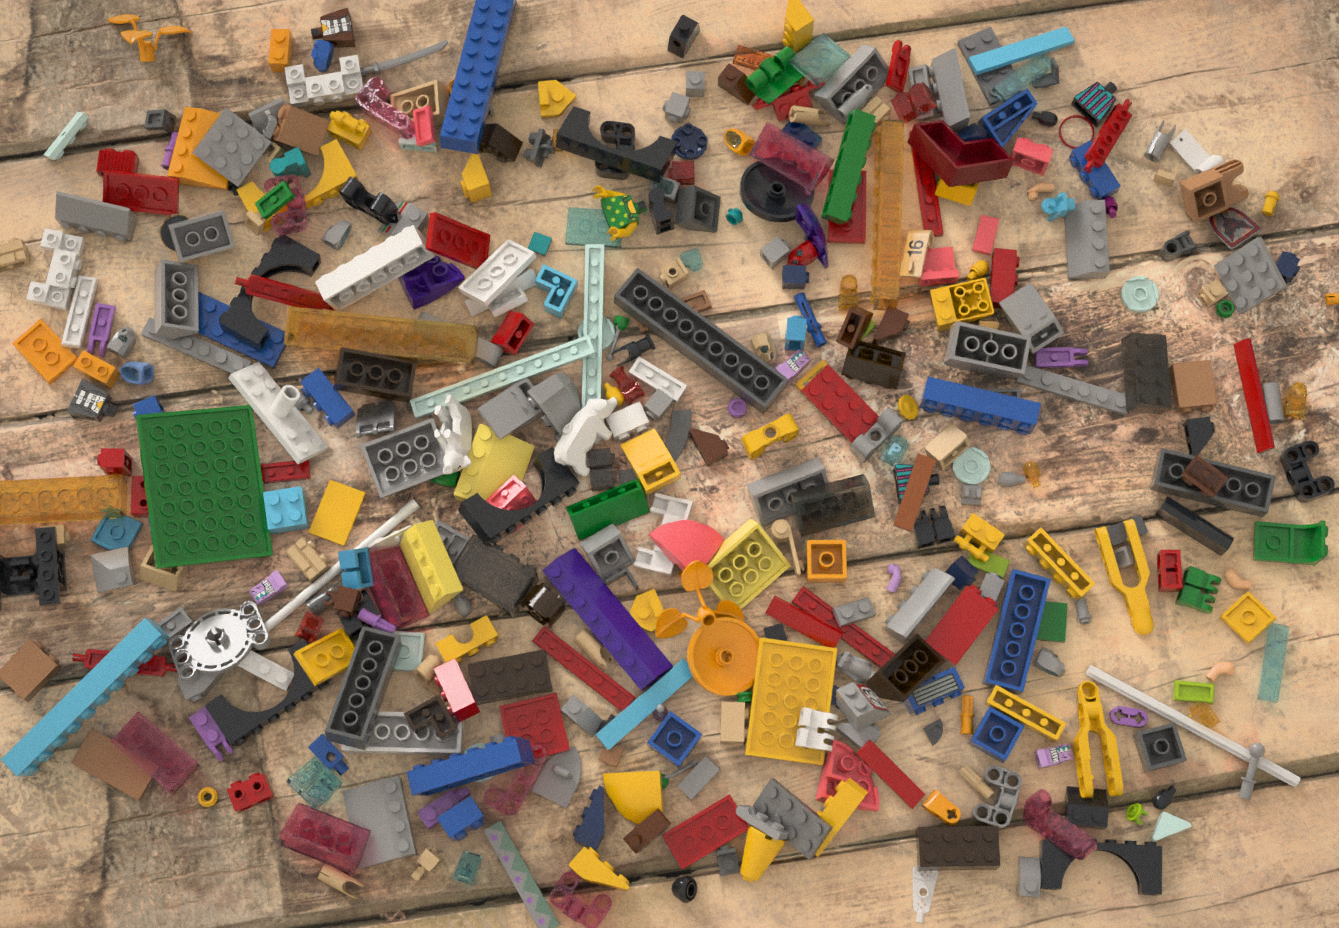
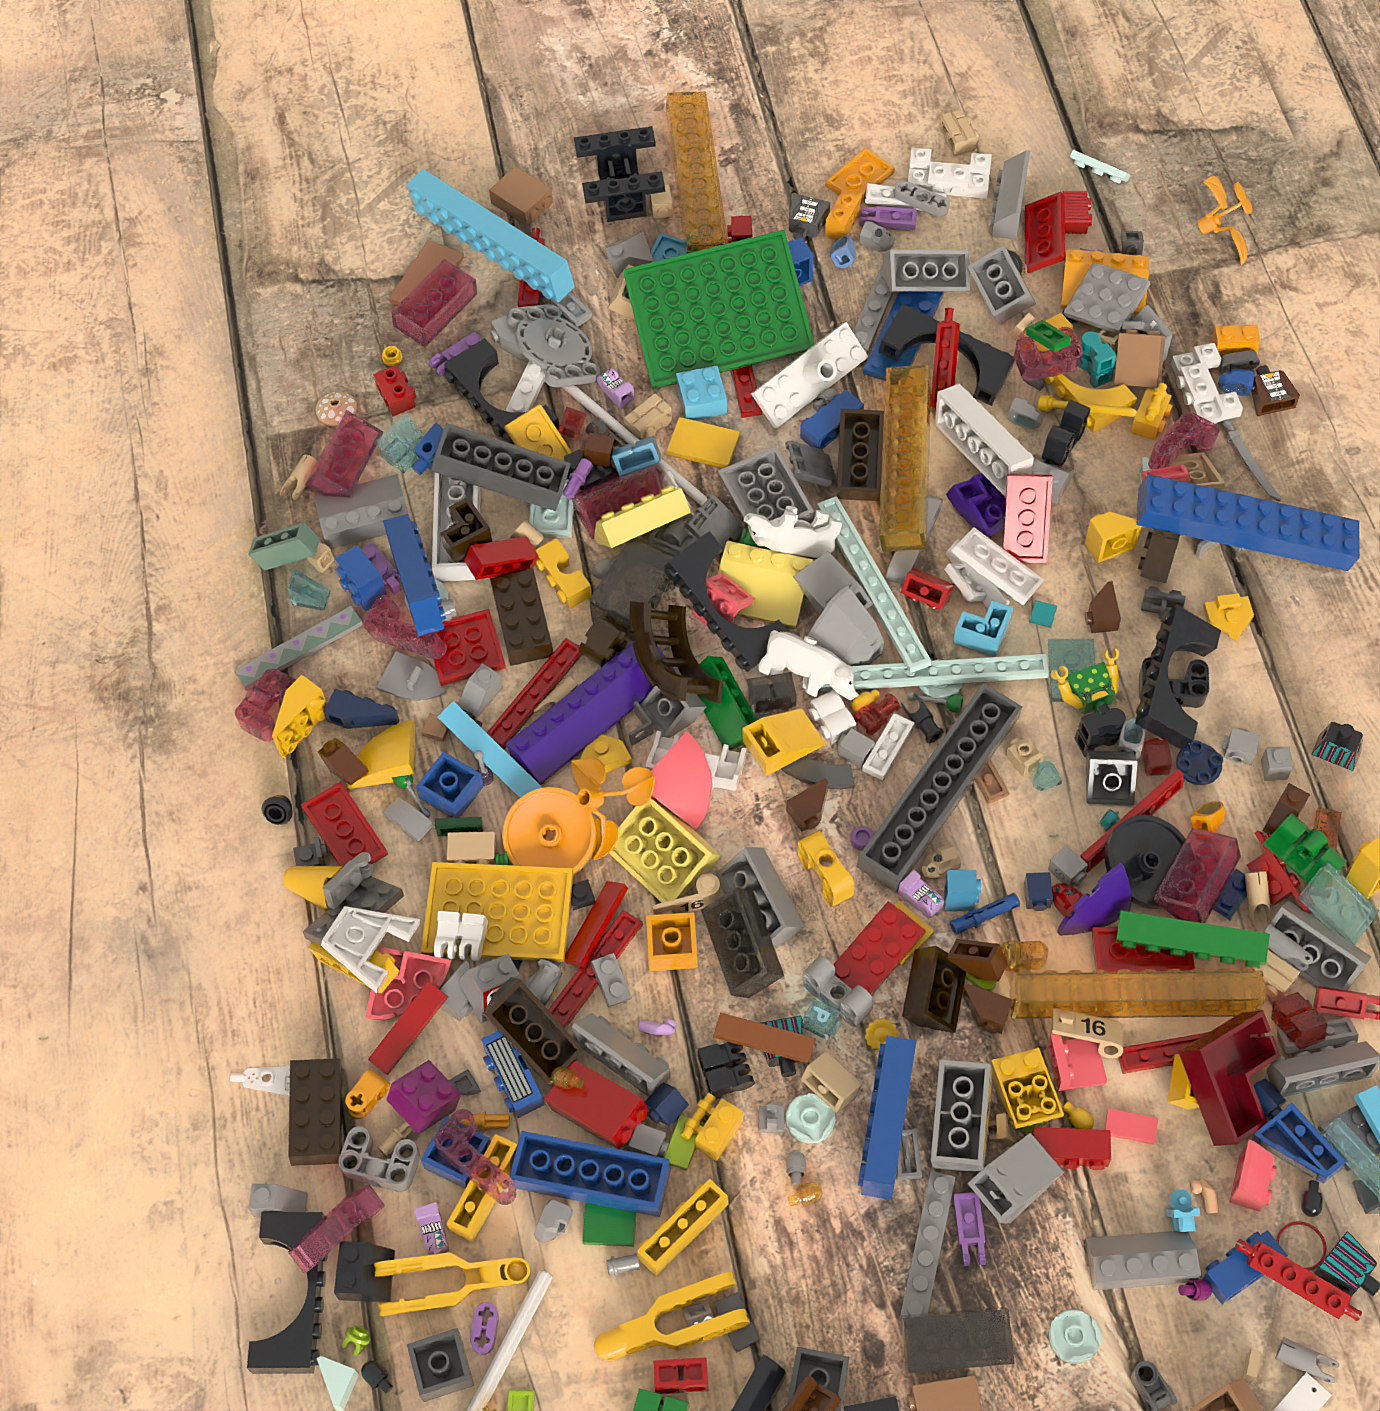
camera: 90 degrees right, 15 degrees down
none -> sand green brick [248,522,320,571]
none -> tan dish [315,391,357,427]
none -> white wing [321,906,420,993]
none -> magenta brick [386,1060,461,1135]
none -> clear pink beam [434,1109,517,1205]
none -> dark green tile [435,817,484,836]
none -> clear yellow cylinder [551,1067,584,1089]
none -> dark brown fence [629,601,723,703]
none -> flat silver plate [685,493,743,557]
none -> light grey beam [894,181,950,217]
none -> yellow piece [1038,394,1137,417]
none -> red tile [1080,769,1184,873]
none -> reddish brown slope [1085,581,1121,633]
none -> dark grey beam [1219,350,1260,373]

